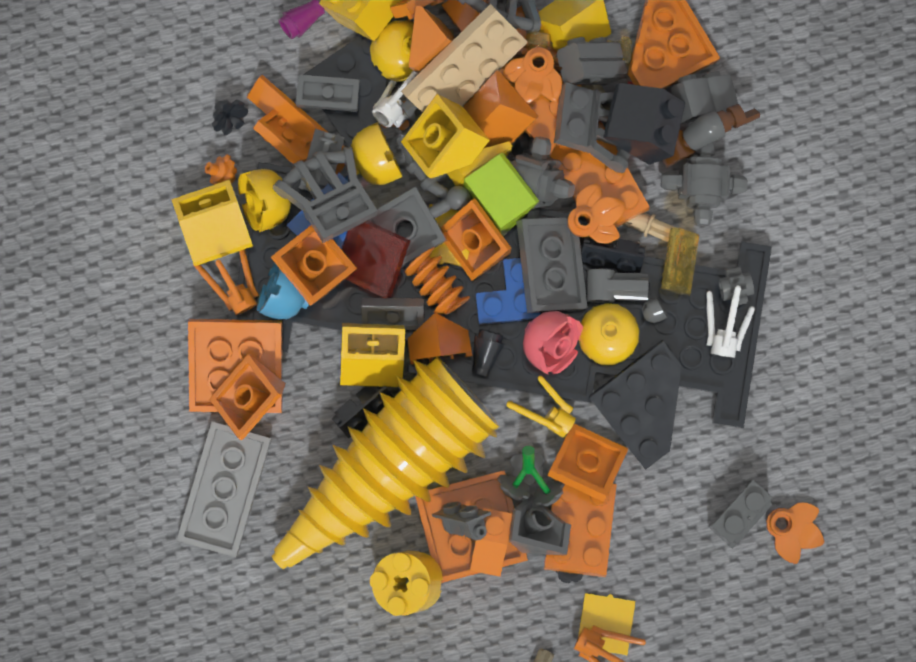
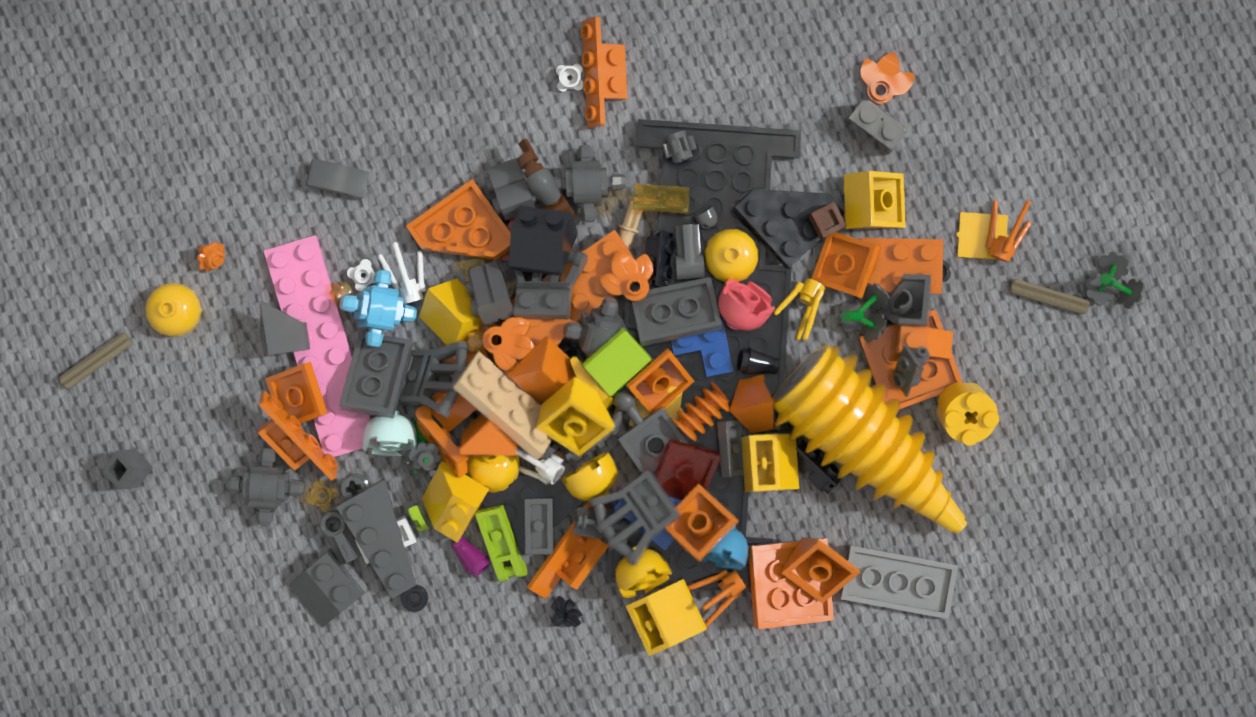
camera: 95 degrees left, 5 degrees up
orange plant [205,154,237,185] -> none
white plant [706,285,755,358] -> none
none -> lime plate [475,504,527,582]
none -> white plate [556,64,583,92]
none -> orange bracket [580,16,628,129]
none -> reddish brown plate [808,202,846,239]
none -> yellow slope [843,171,905,229]

